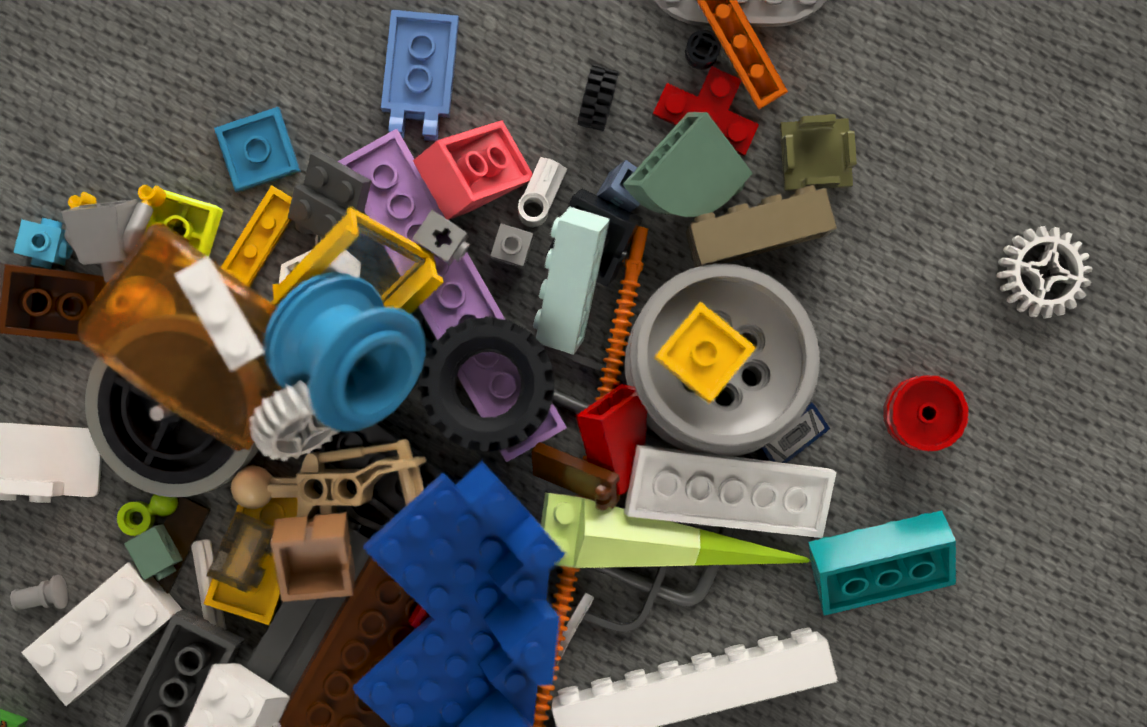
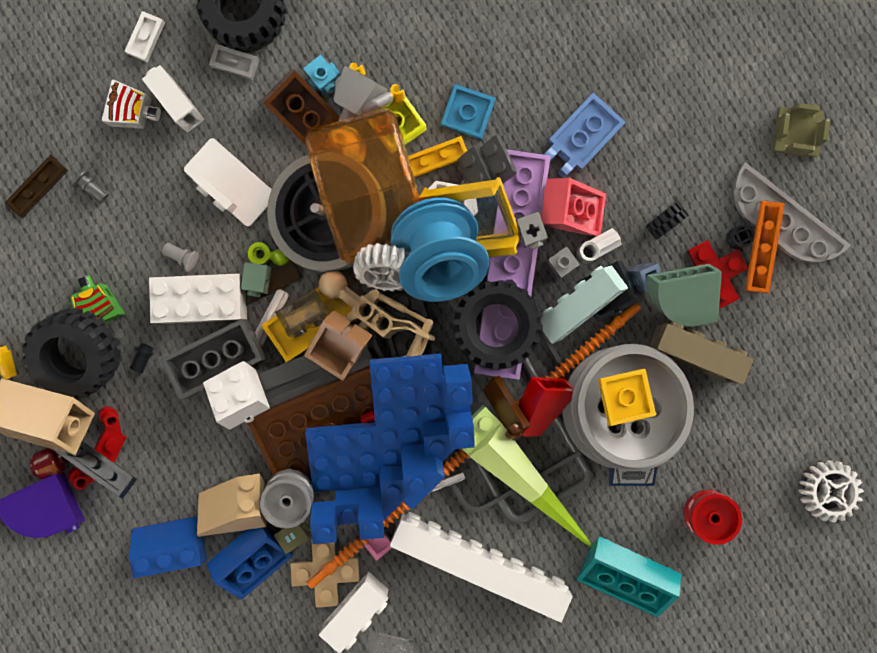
camera: 40 degrees right, 0 degrees up
white plate [175,257,265,371] -> none
white plate [624,445,836,538] -> none
olive panel [780,114,857,191] -> none

